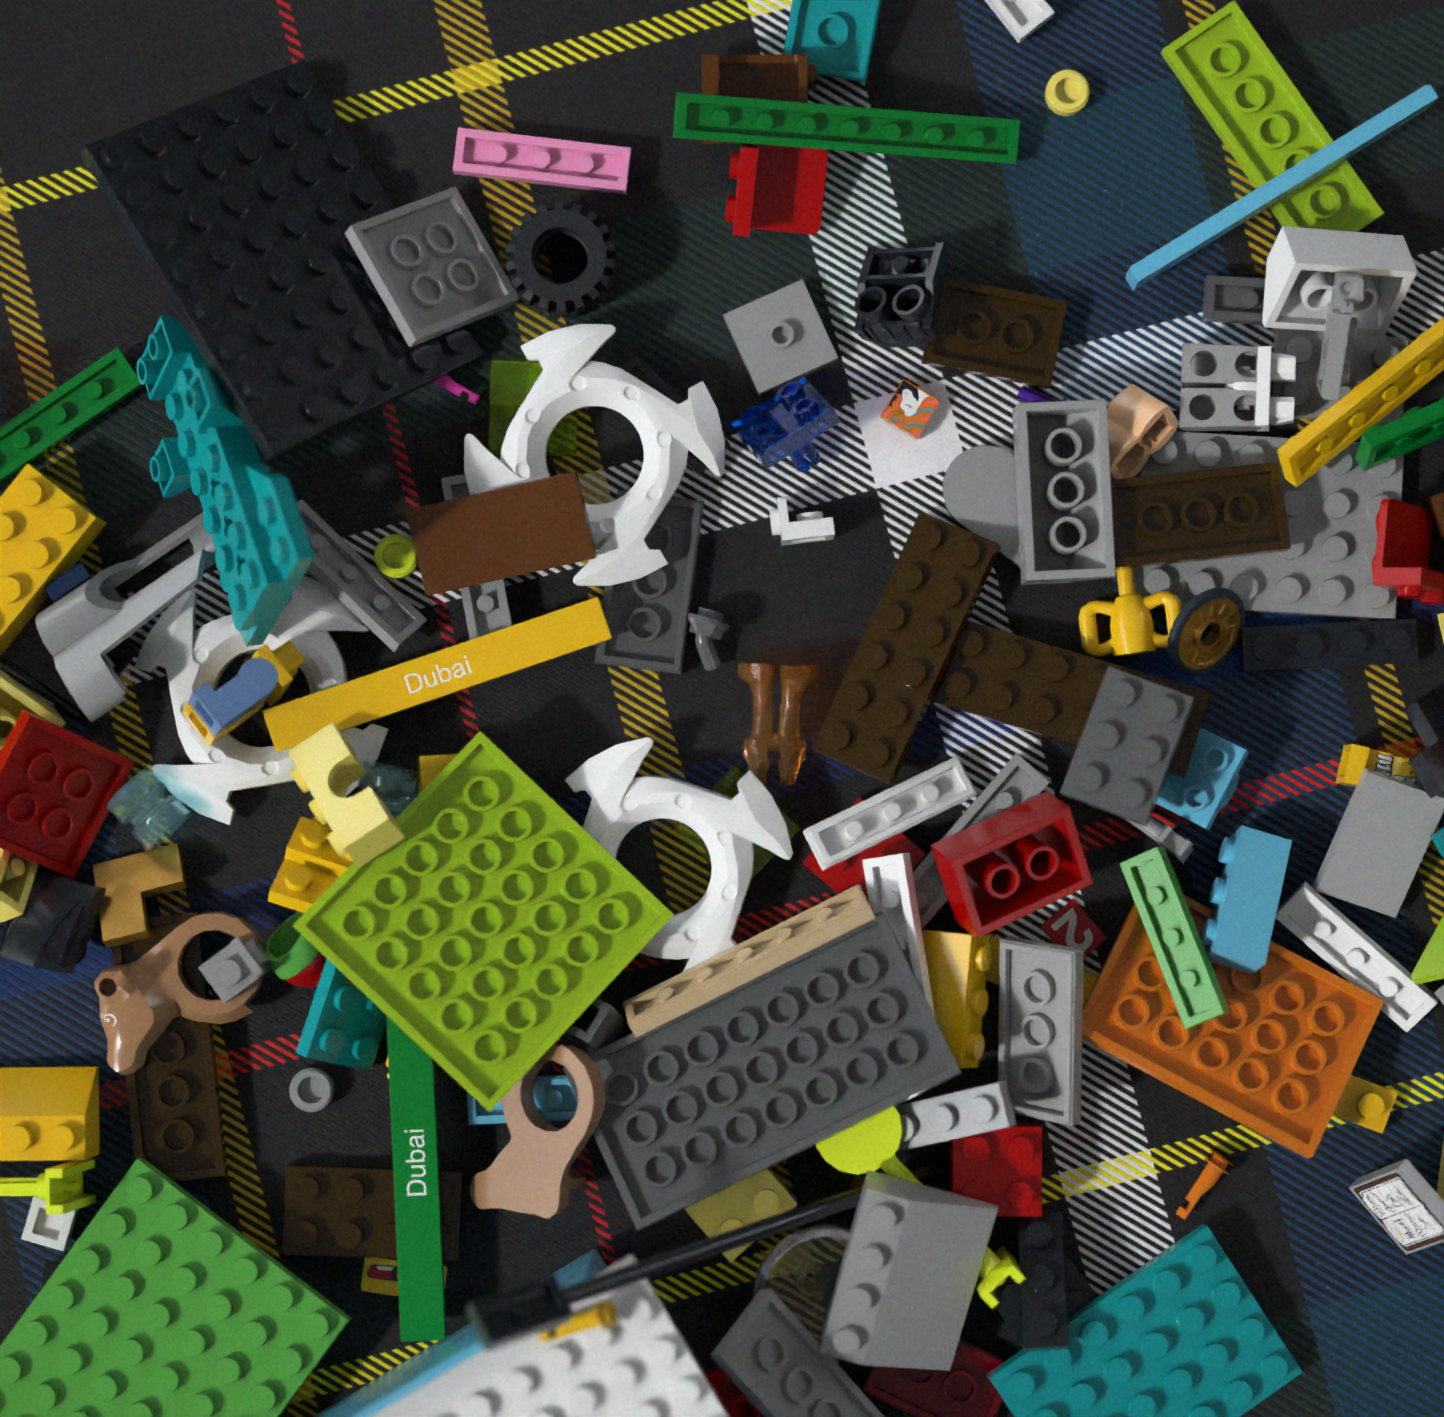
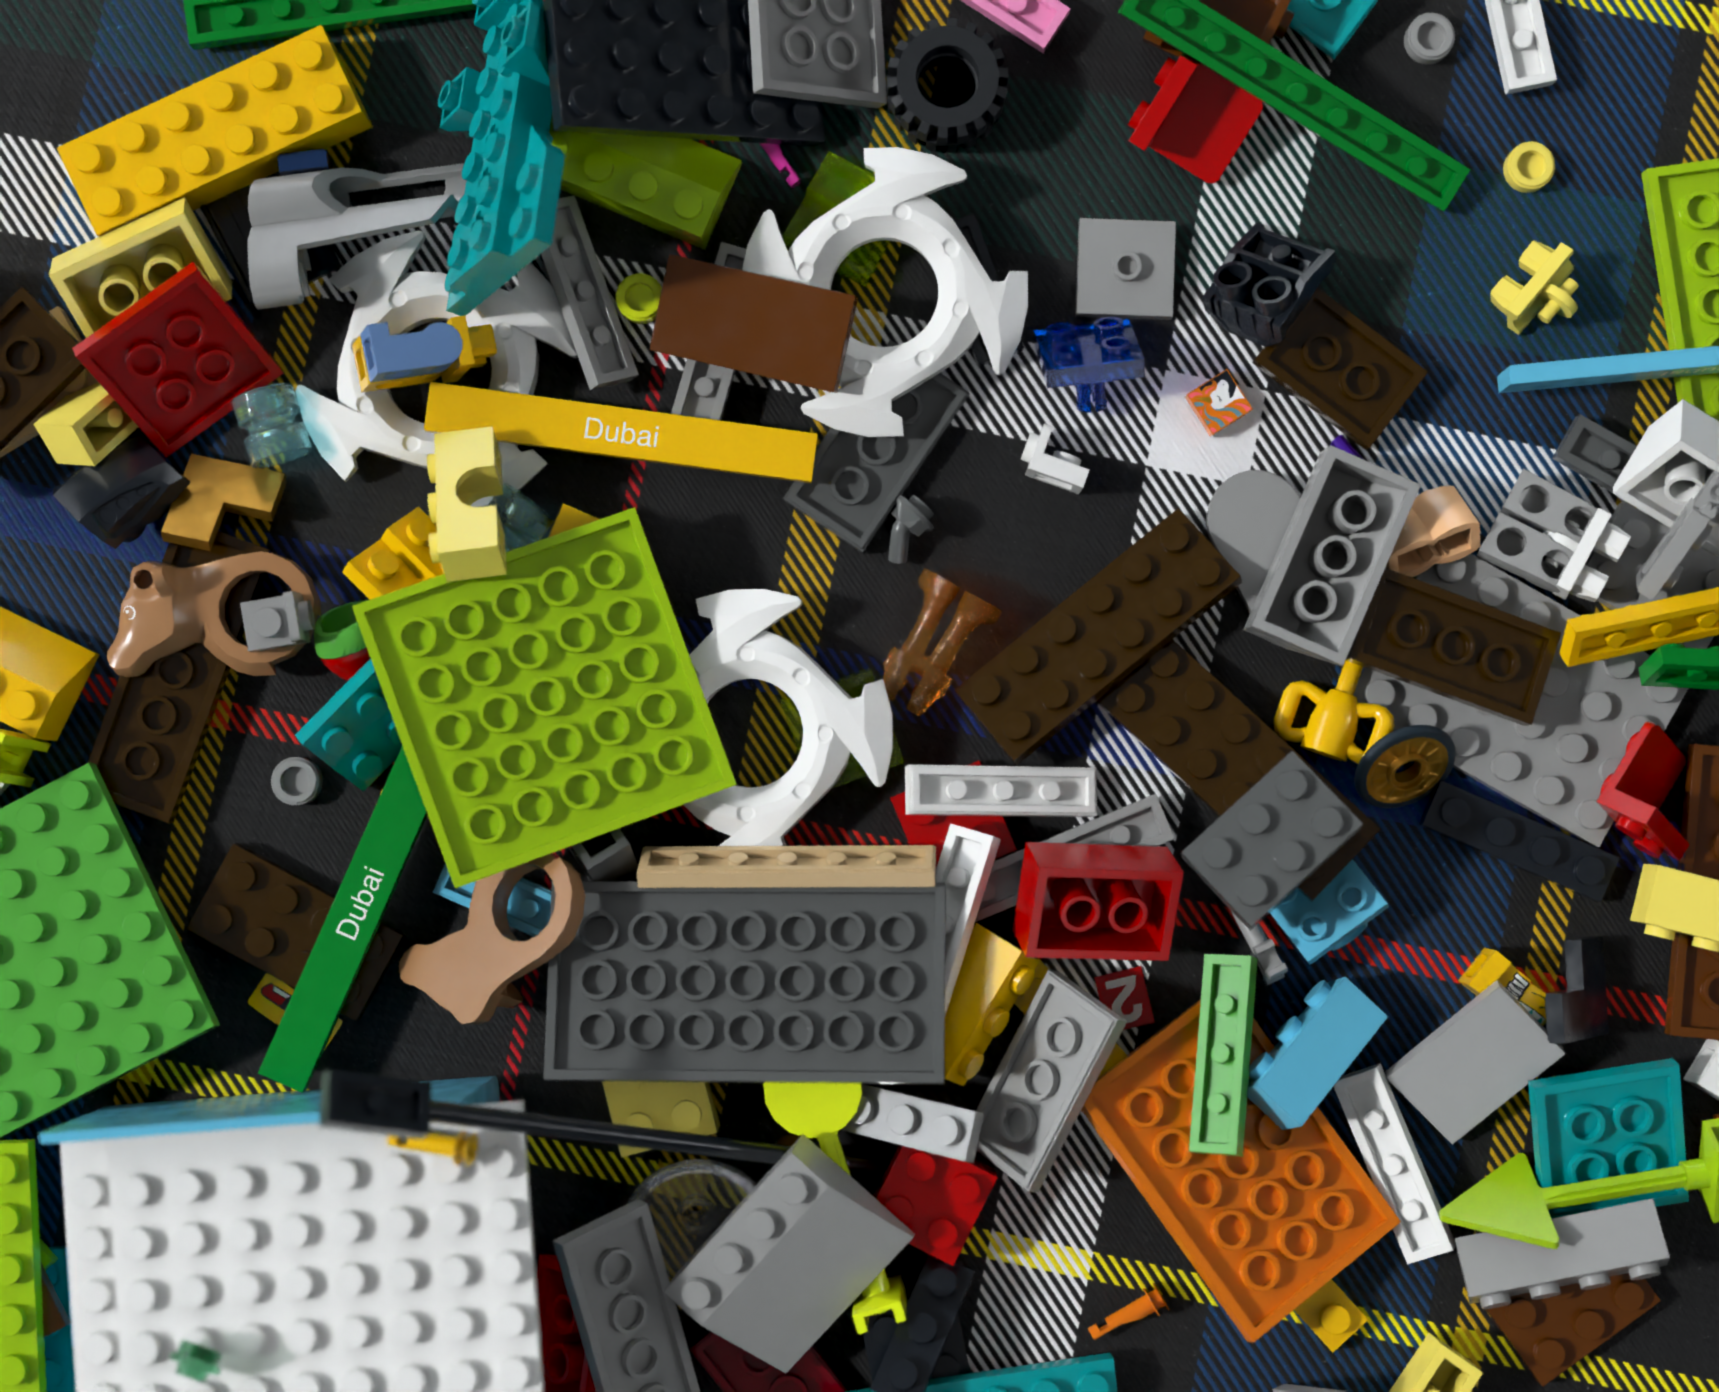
camera: 30 degrees right, 0 degrees up
none -> lime slope [549,115,742,250]
none -> light grey tile [1404,13,1455,65]
none -> light yellow hips [1490,240,1579,335]

